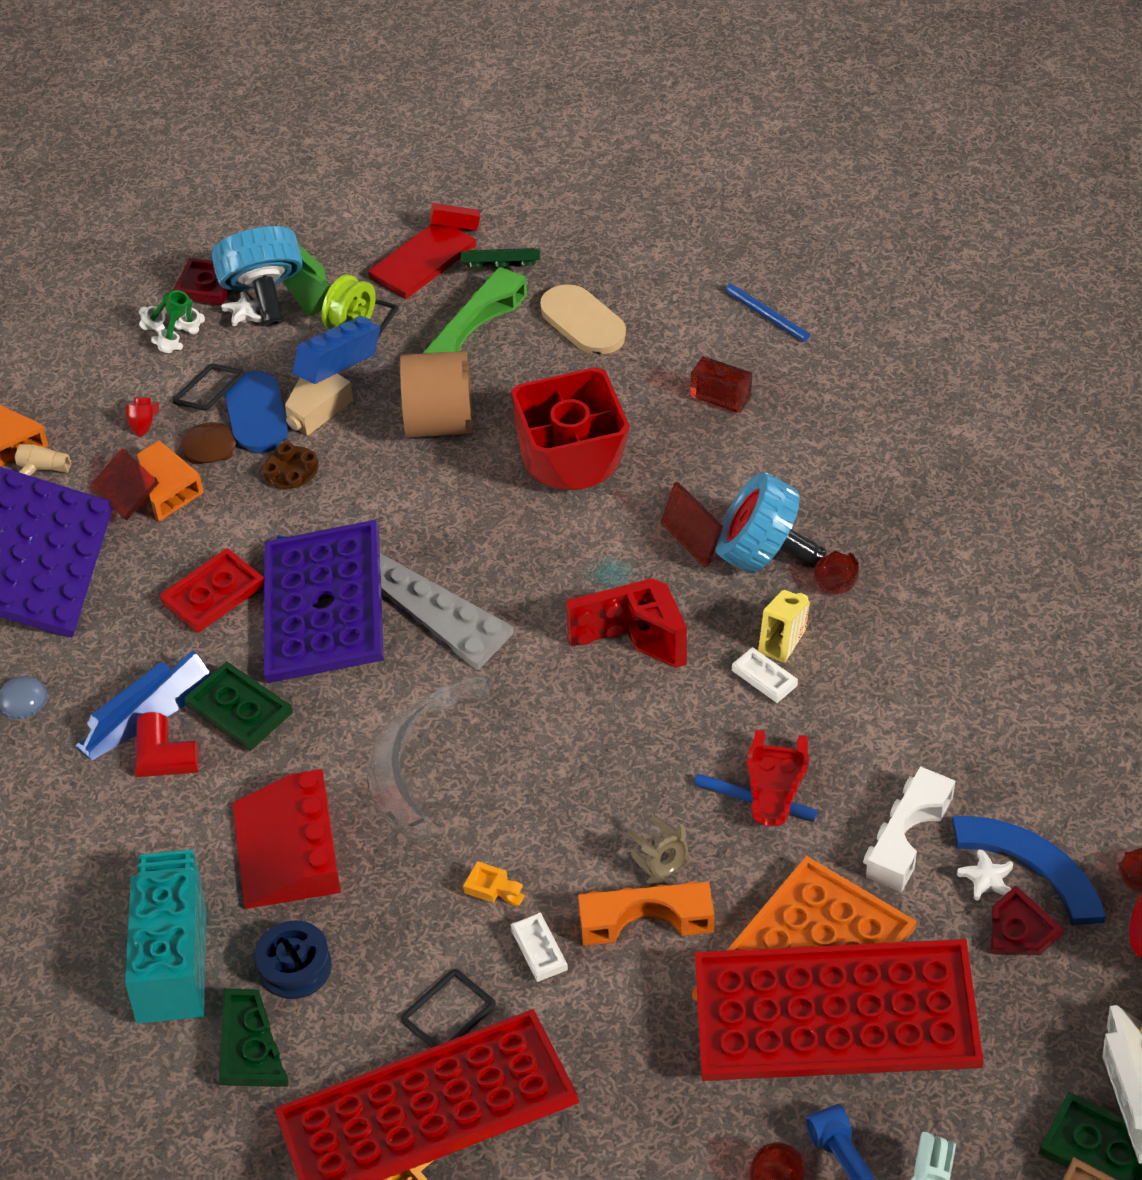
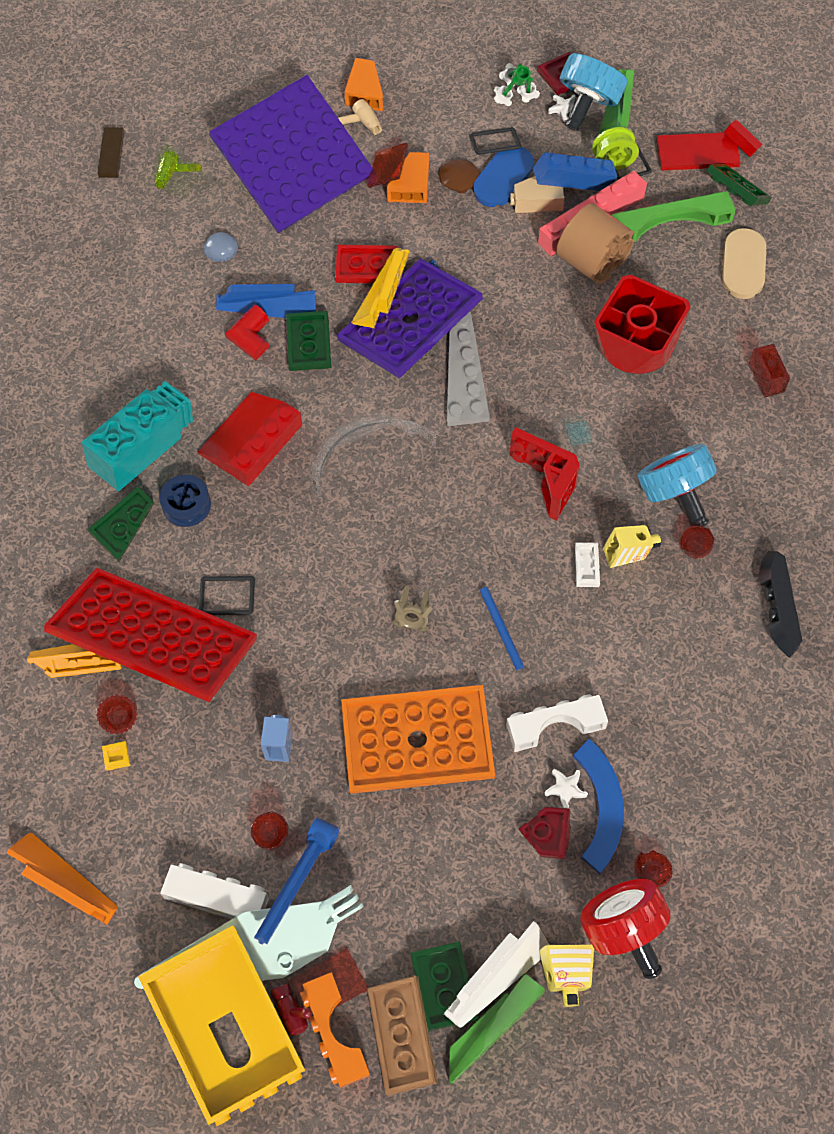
camera: 45 degrees right, 15 degrees up
red plate [126,397,159,437] -> none
reddish brown dish [262,442,319,489] -> none
light orange plate [463,861,525,907] -> none
white plate [510,912,568,982] -> none
orange arch [578,881,714,946] -> none
clear red piece [660,482,723,568] -> none
red plate [695,939,984,1081] -> none
red animal [747,729,809,827] -> none
none -> medium blue piece [261,715,293,762]
none -> yellow wedge [352,248,410,328]
none -> coral brick [538,171,647,256]
none -> black brick [759,551,803,658]

